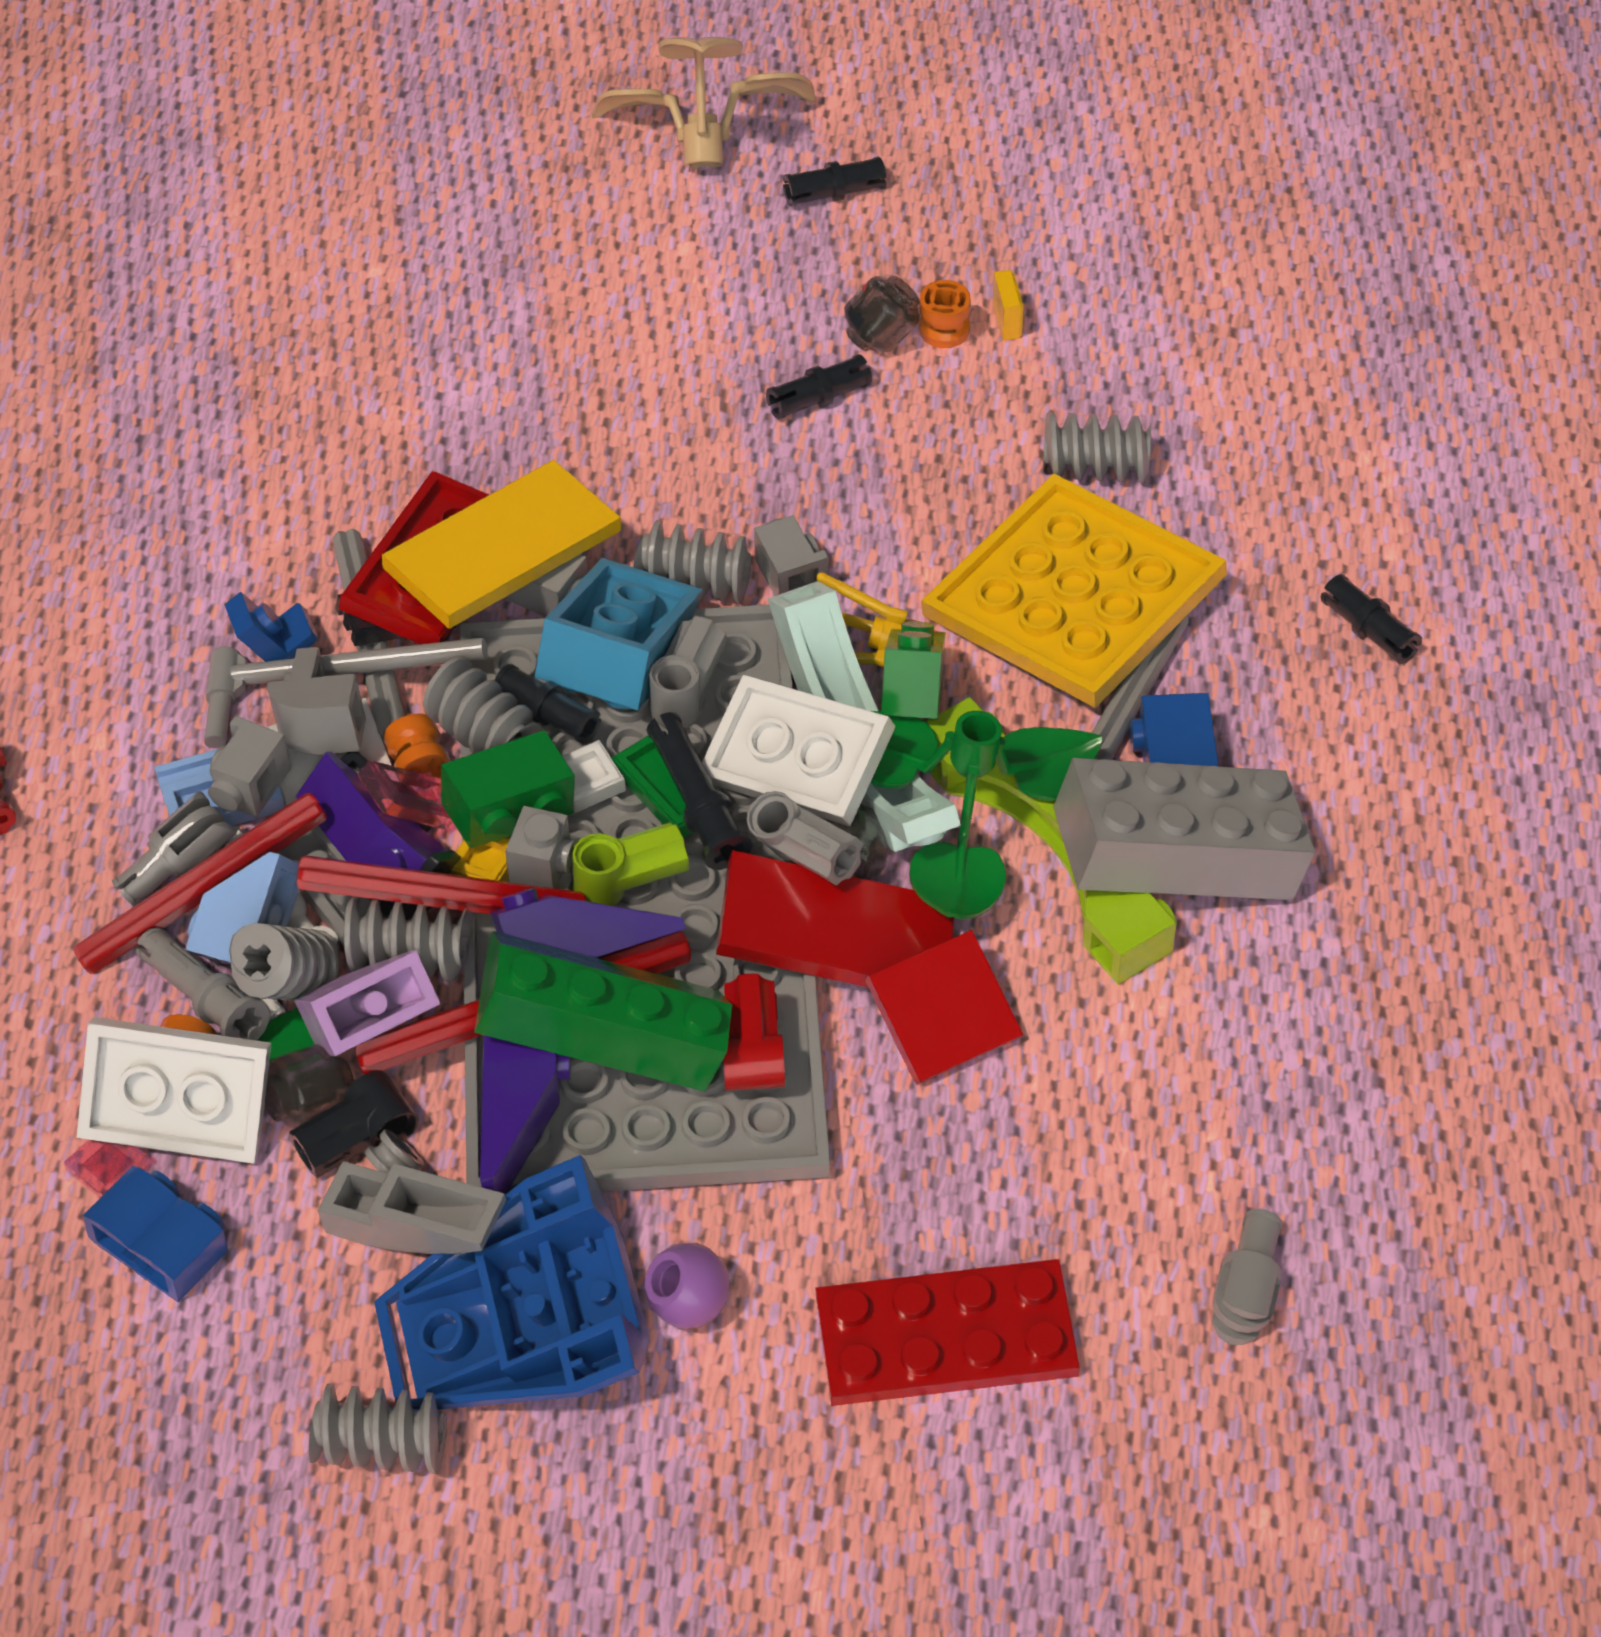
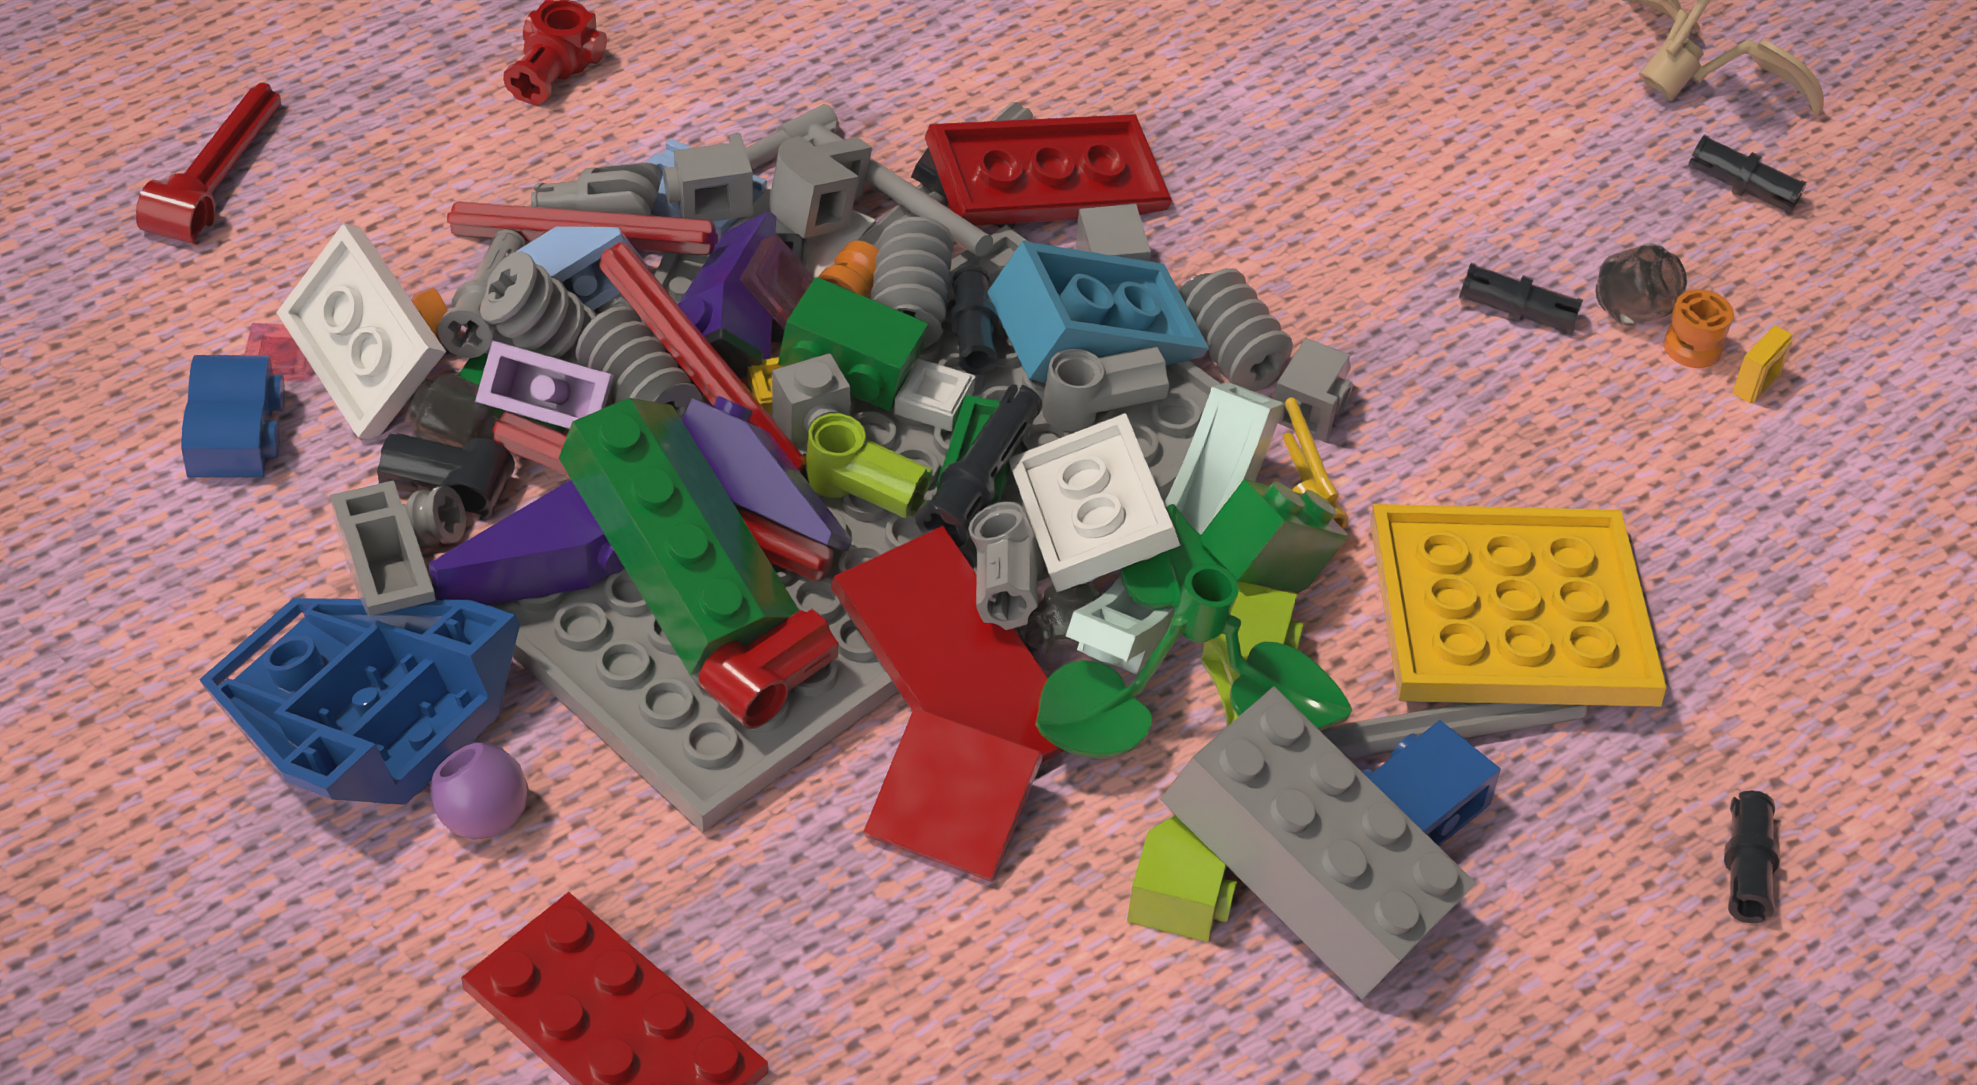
camera: 45 degrees right, 5 degrees down
blue bracket [224,592,318,662] -> none
light grey piece [309,1383,447,1475] -> none
yellow tile [382,459,621,629] -> none
light grey piece [1043,412,1151,483] -> none

